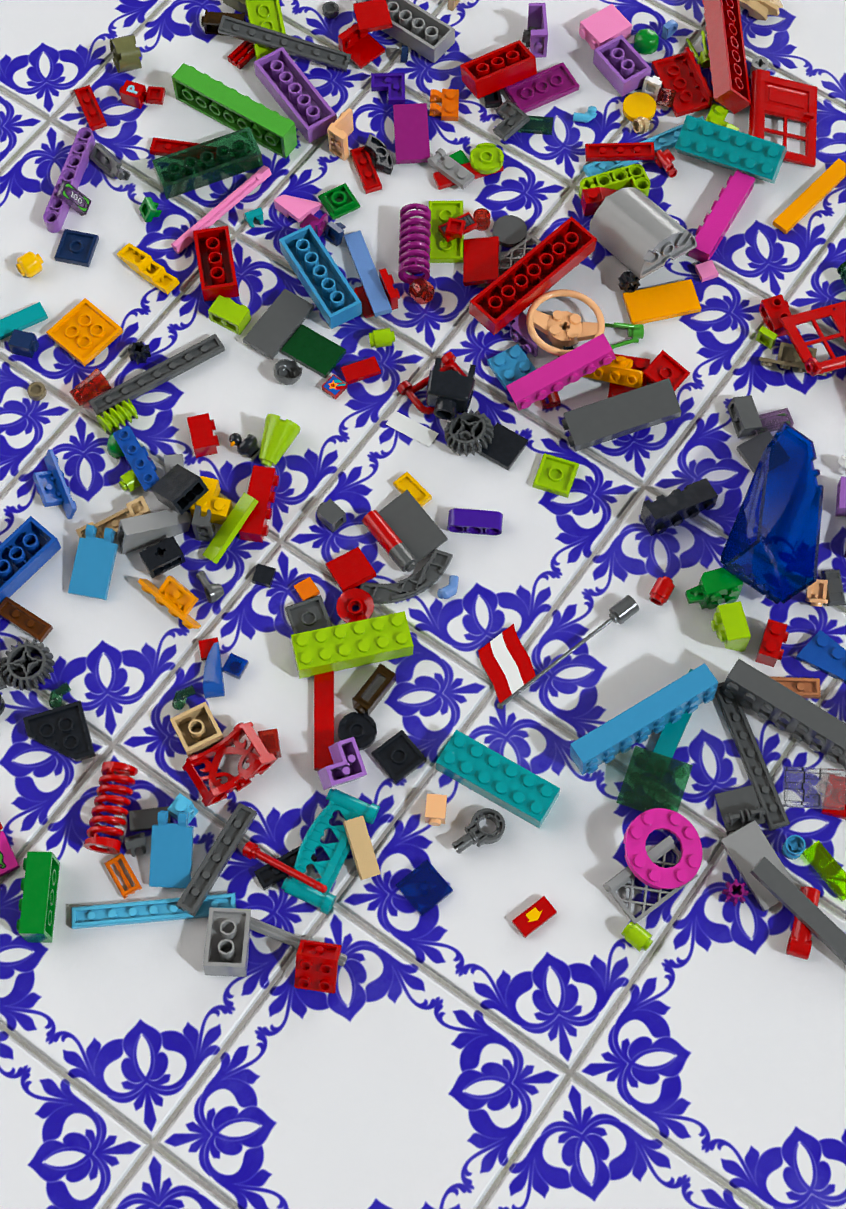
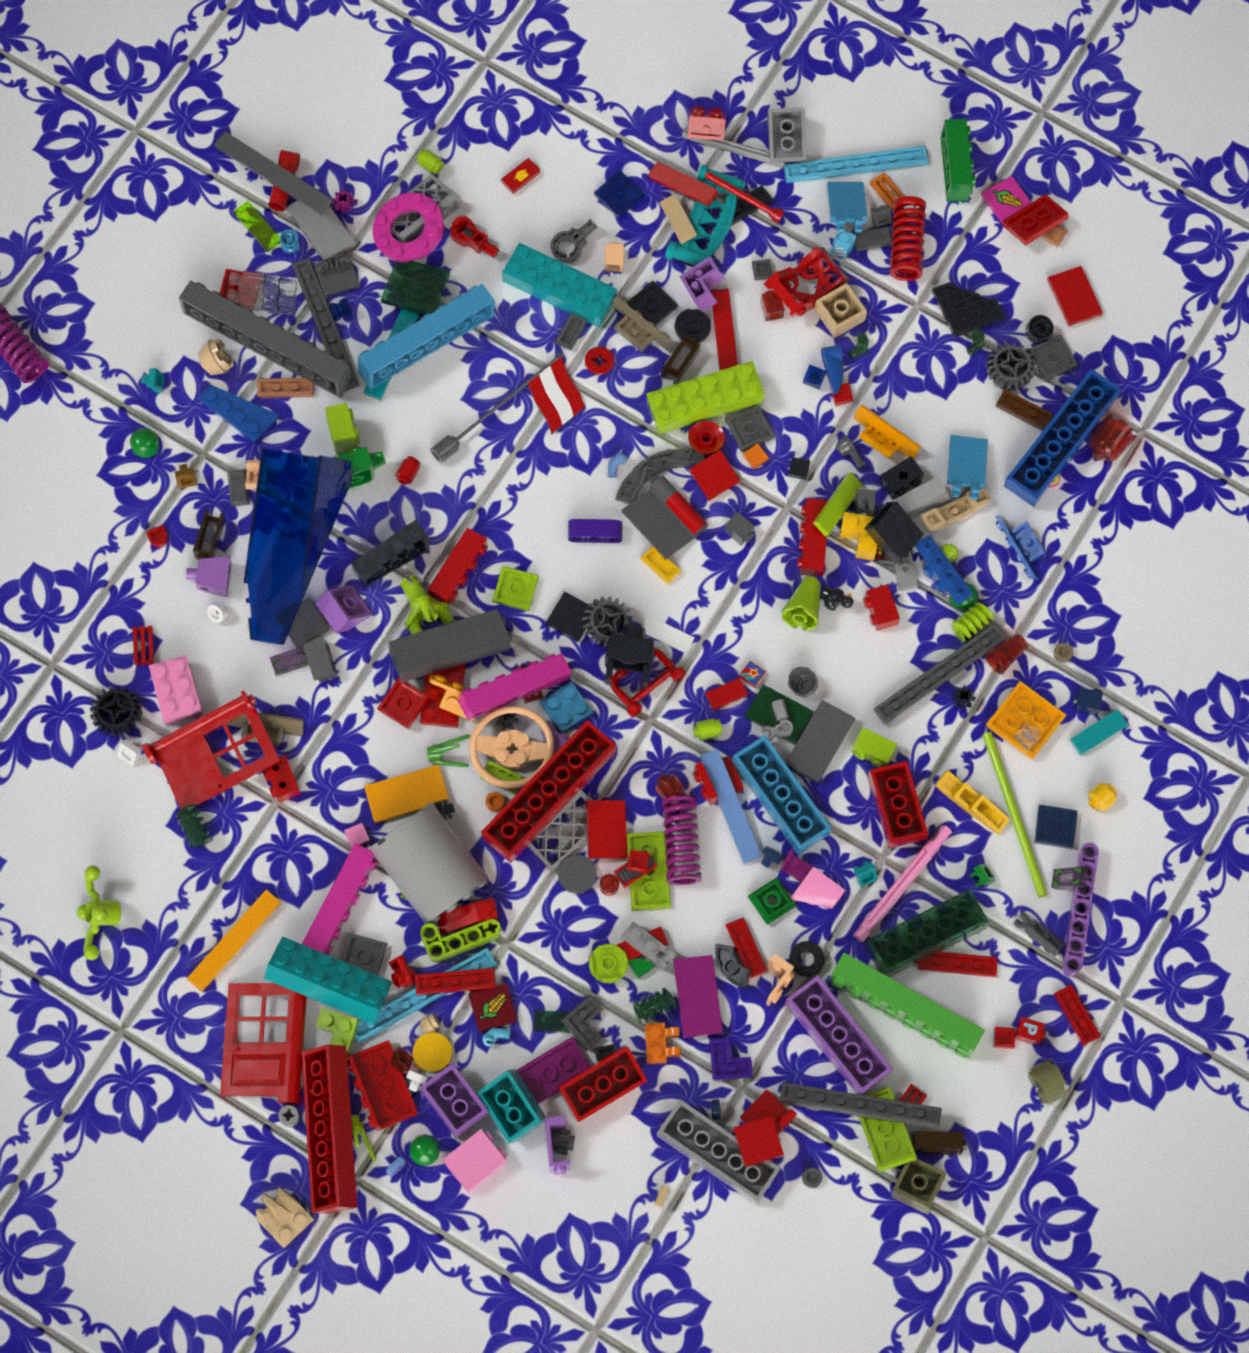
camera: 170 degrees right, 5 degrees up
dark grey plate [176,803,257,917] -> none
red brick [755,619,789,667] -> none
lime tile [756,326,778,349] -> none
none -> medium lavender slope [315,585,373,634]
none -> clear blue wheel [329,299,352,321]
none -> dark grey tile [341,933,388,975]
none -> lime wheel [400,575,455,634]
none -> red brick [428,528,488,605]
none -> red piece [450,215,499,258]
none -> dark red tile [468,983,517,1033]
none -> teal brick [477,1069,547,1143]
none -> lime plate [480,760,523,795]
none -> orange tile [485,792,505,812]
none -> dark grey tile [555,313,588,350]
none -> red gear [585,347,614,375]
none -> dark tan bracket [613,296,671,352]
none -> clear green piece [633,988,677,1025]
none -> red tile [648,162,718,207]
none -> dark grey tile [752,259,773,280]
none -> light grey bar [762,699,793,741]
none -> black tyre [789,941,824,977]
none -> lime piece [982,732,1047,897]
none -> clear tile [1015,724,1041,750]

